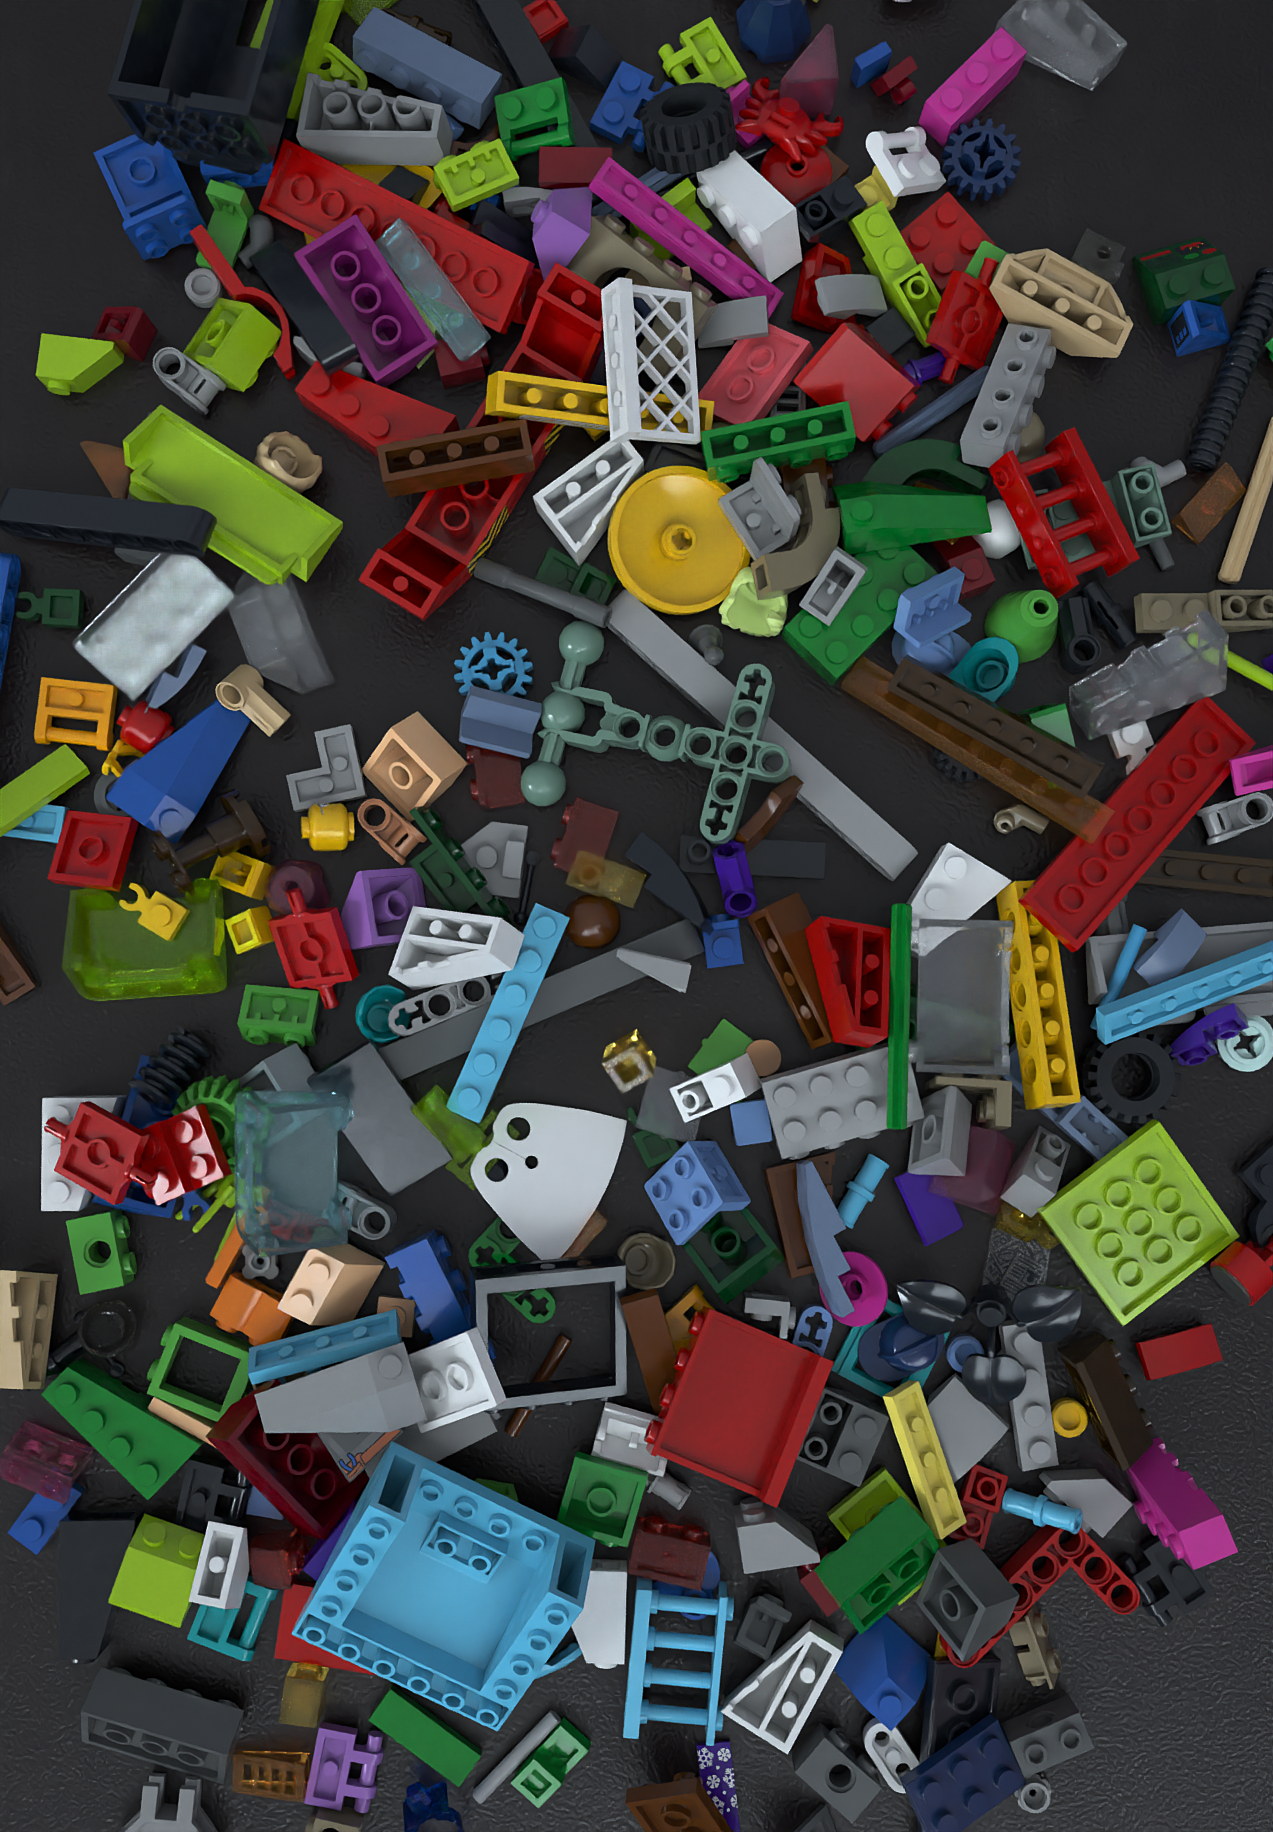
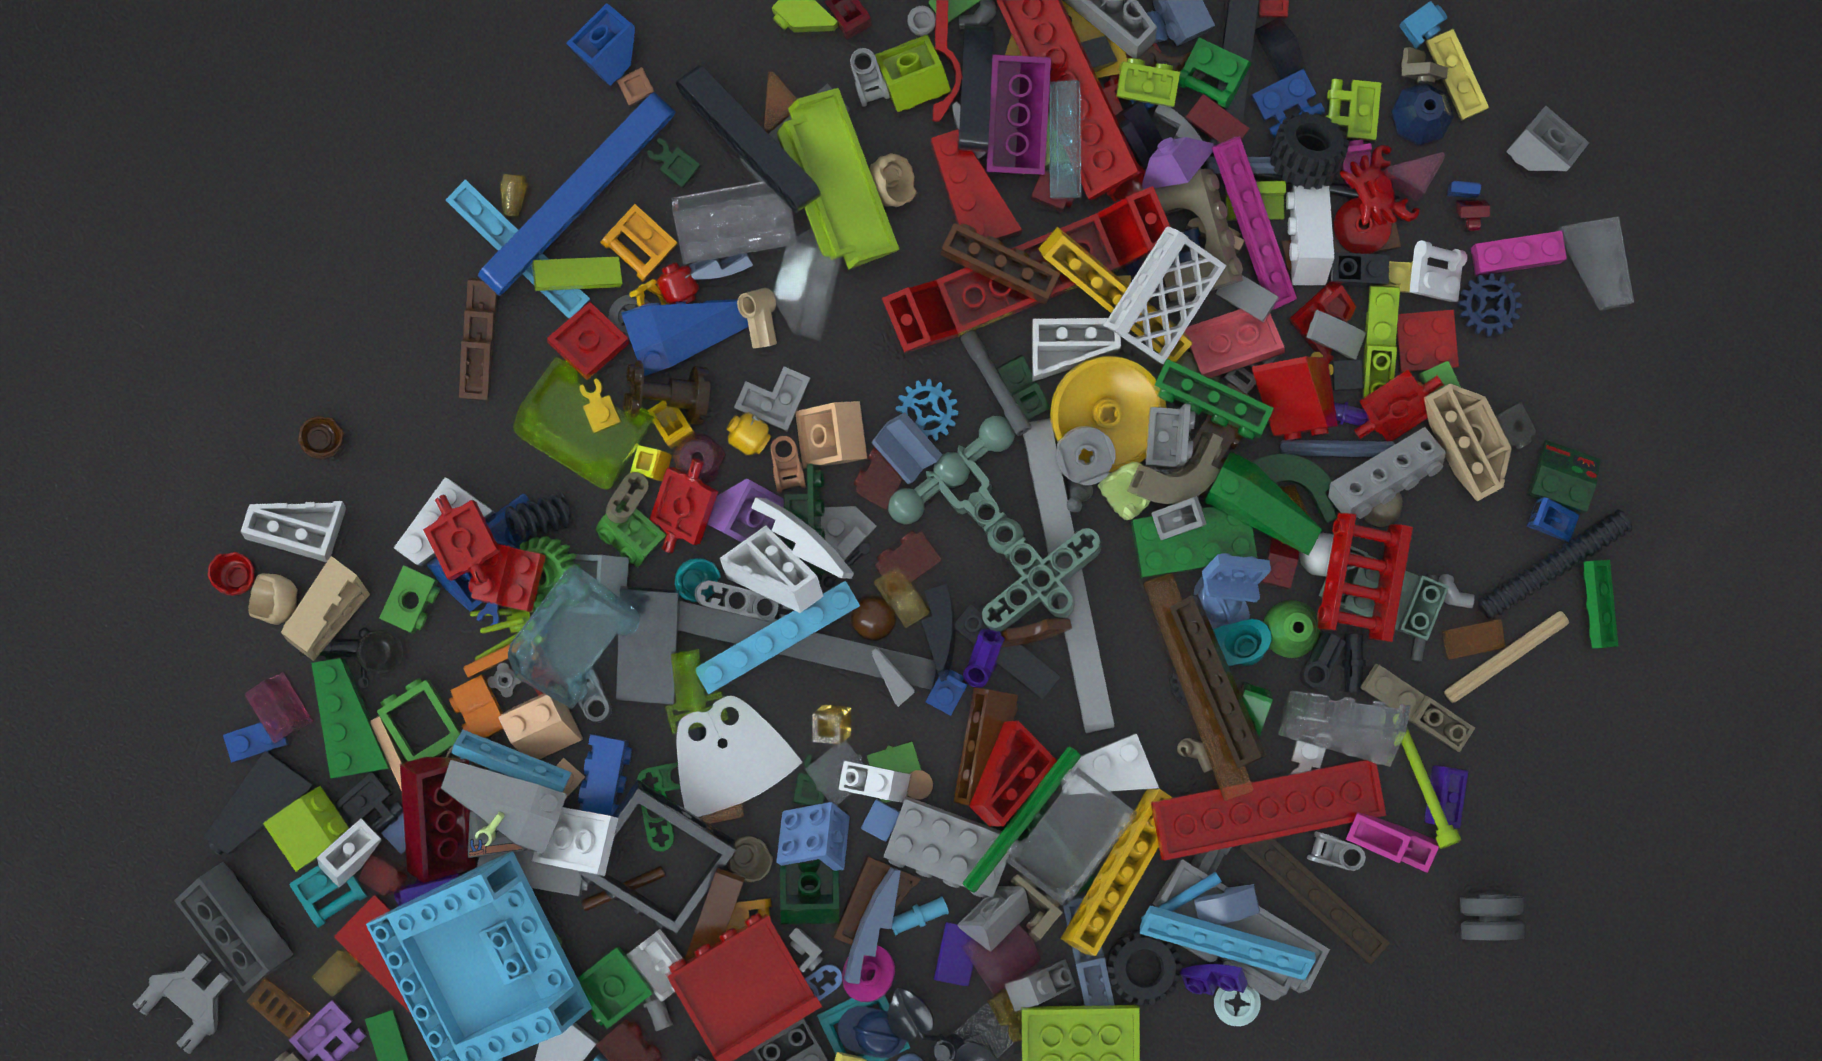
camera: 40 degrees right, 0 degrees up
none -> yellowish green hand [475,812,505,846]
none -> dark tan beam [606,472,649,523]
none -> white slope [751,497,854,579]
none -> light grey plate [1056,426,1115,485]

